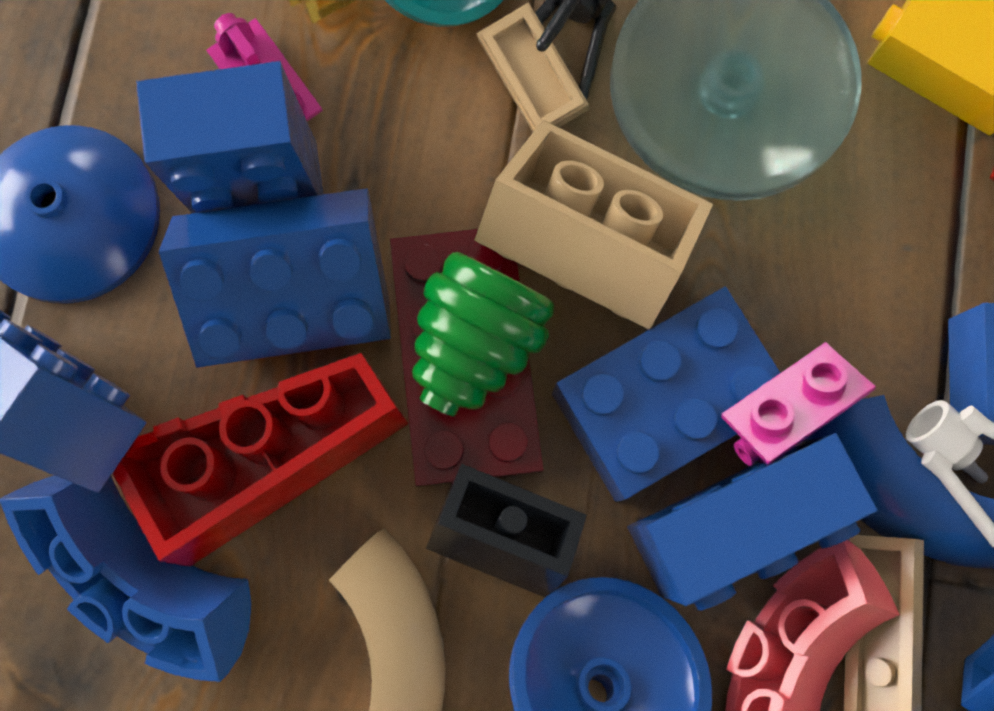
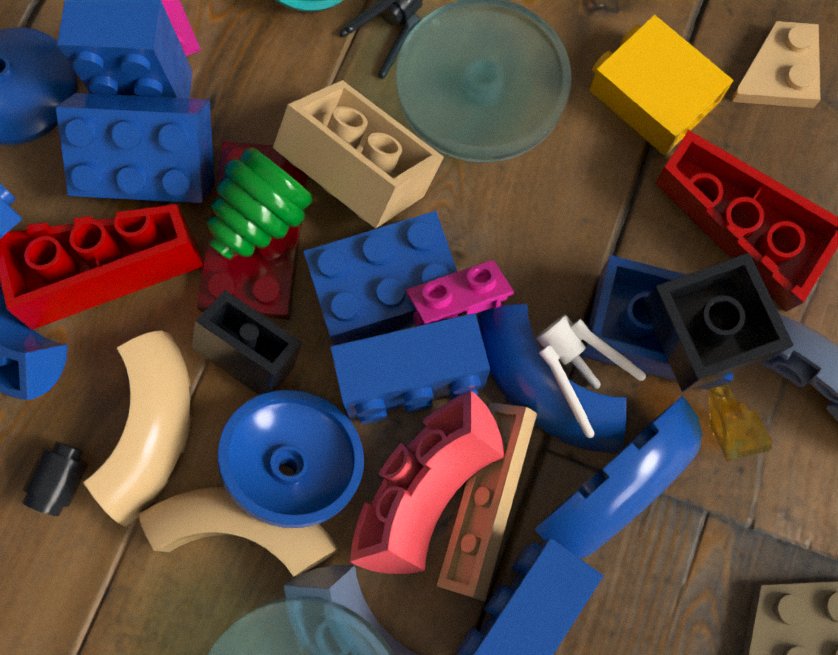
camera: 15 degrees right, 5 degrees down
tan tile [477,2,589,132] -> none

